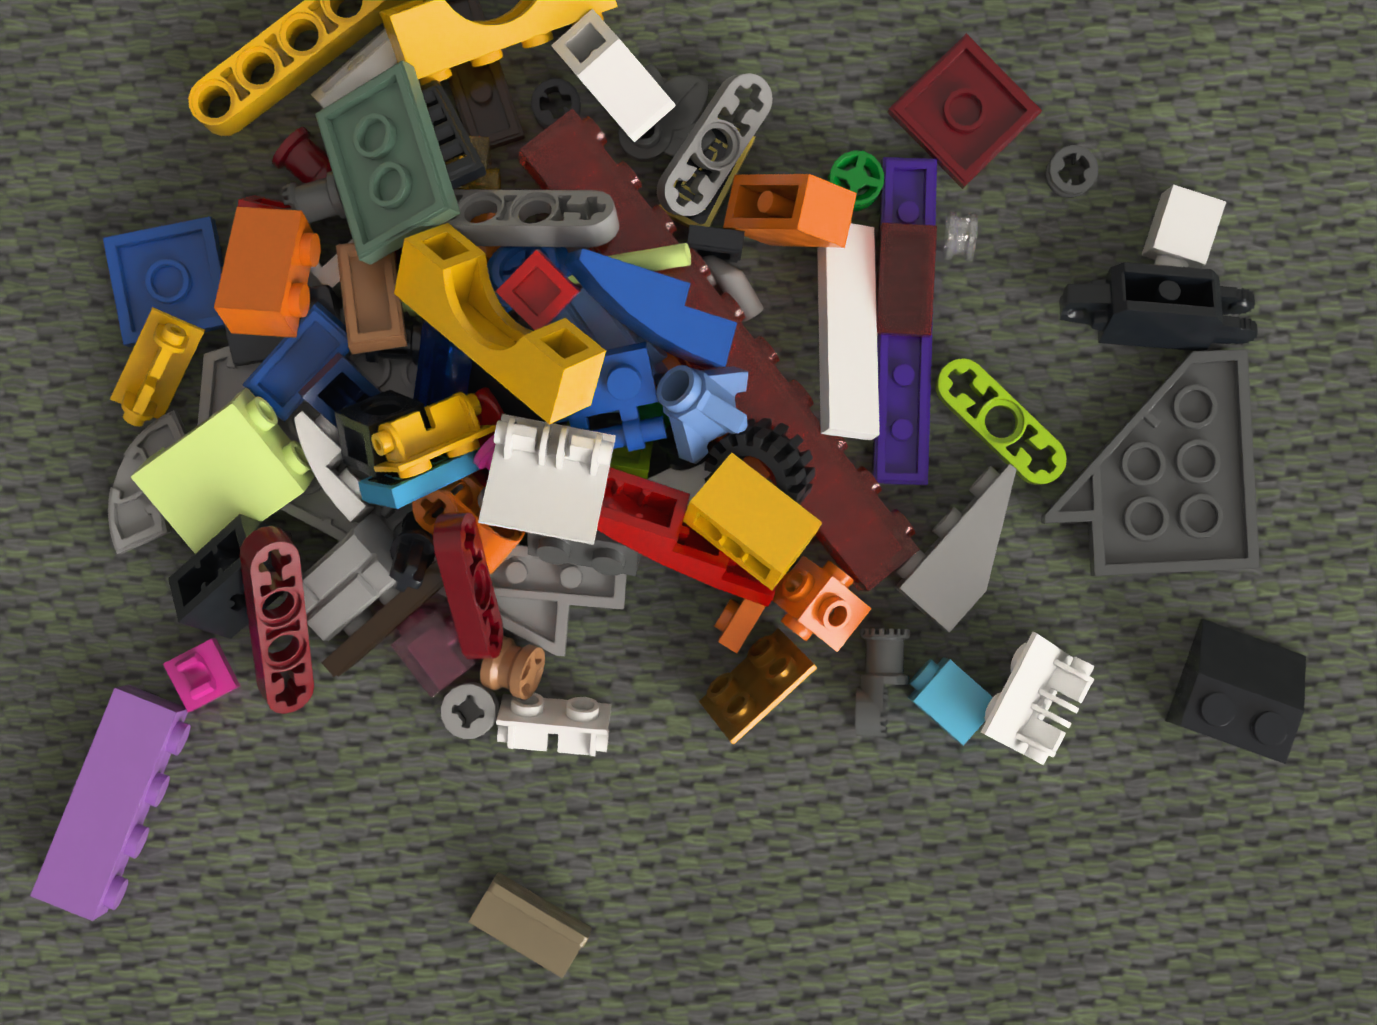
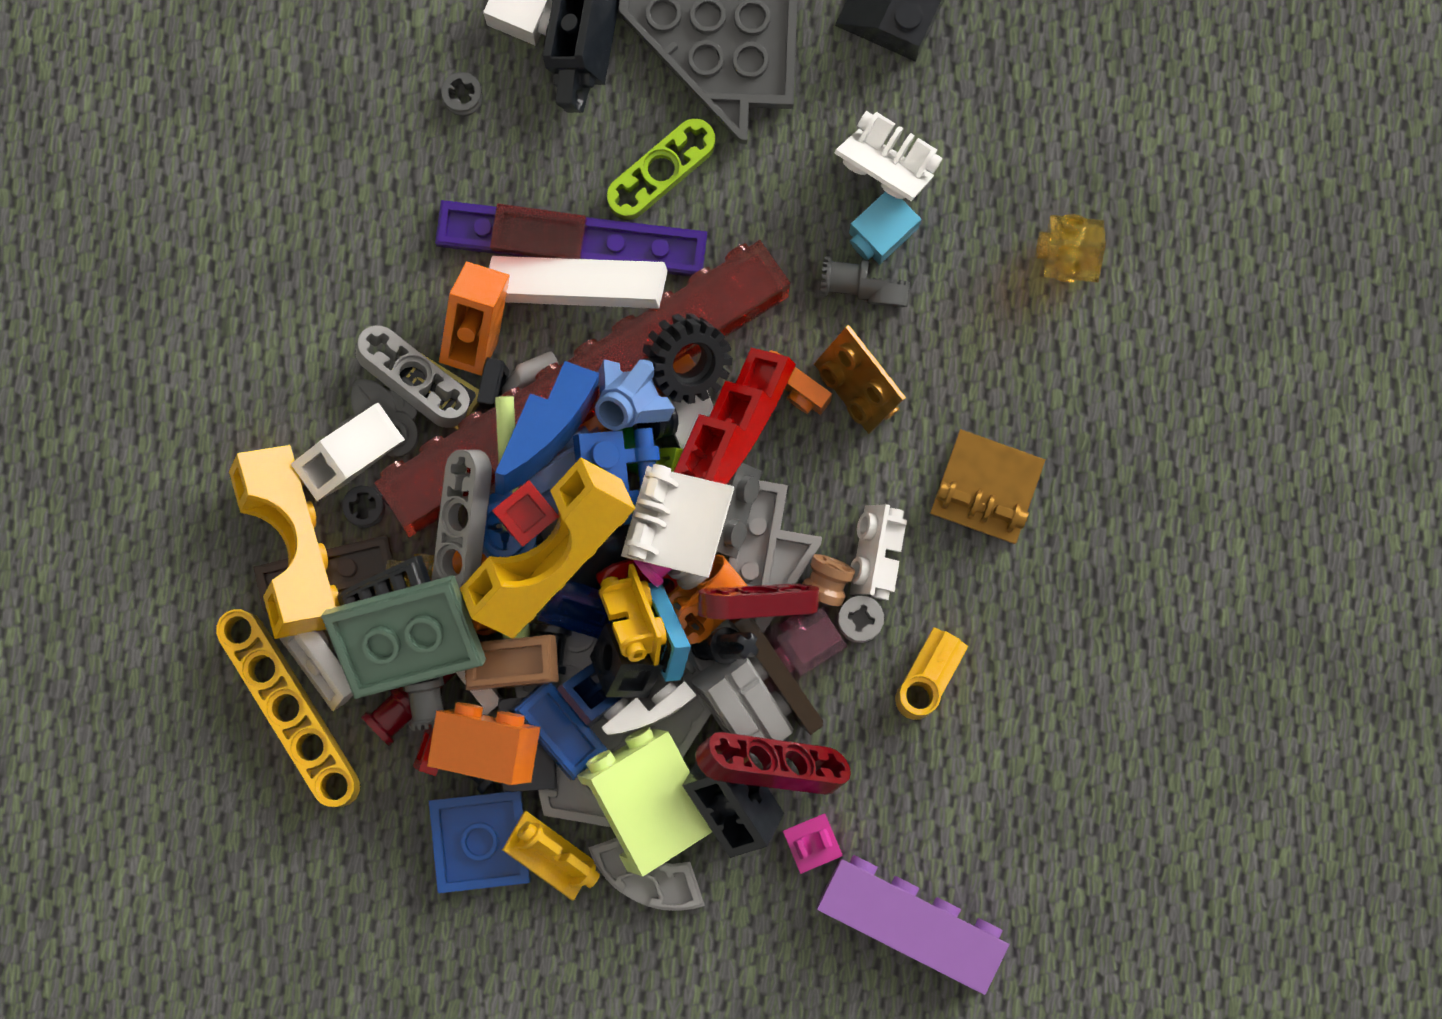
camera: 80 degrees left, 5 degrees down
dark tan panel [468,872,592,979] -> none
yellow brick [683,453,823,591] -> none
orange brick [772,555,871,652] -> none
green wheel [827,150,884,212] -> none
dark red tile [887,33,1042,189] -> none
light grey slope [894,464,1016,633] -> none
clear bush [943,210,978,262] -> none
none -> yellow piece [895,627,968,720]
none -> pearl gold hinge [930,429,1046,545]
none -> clear yellow brick [1036,214,1106,283]

